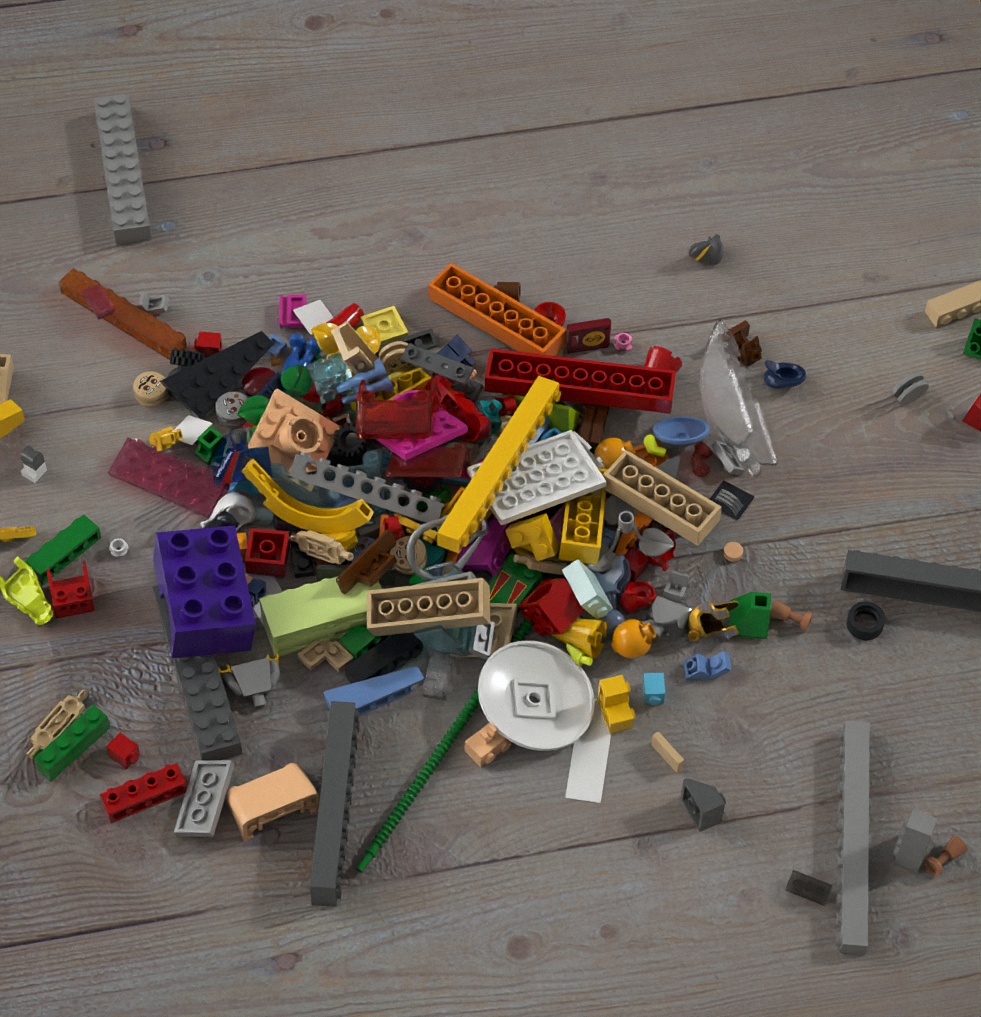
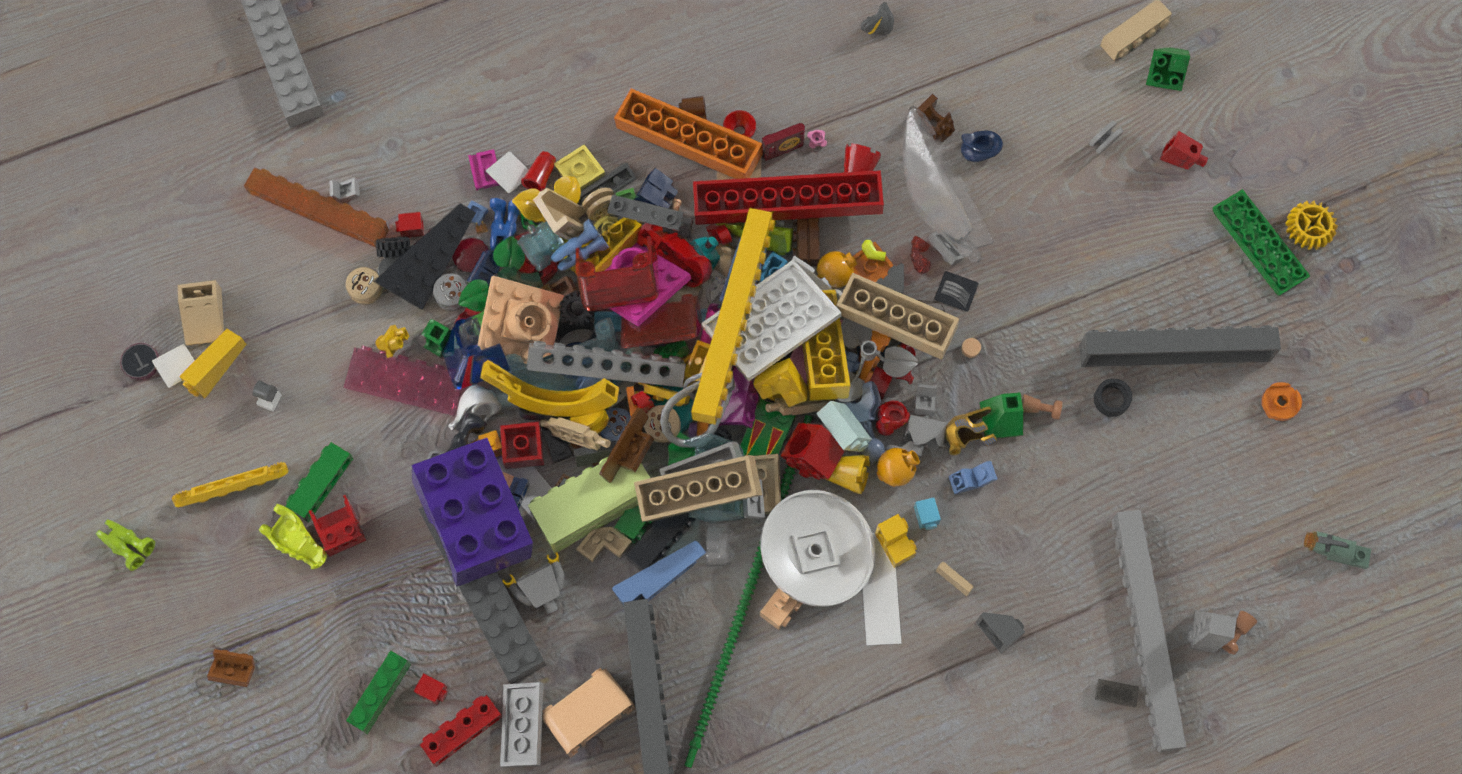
camera: 10 degrees left, 15 degrees up
tan piece [26,689,89,759] -> none
clear pink tile [82,284,115,320] -> none
white plate [109,538,128,557] -> none
white sticker [176,415,213,445] -> none
neon yellow bar [566,643,593,666] -> none
medium blue dish [653,416,710,448] -> none

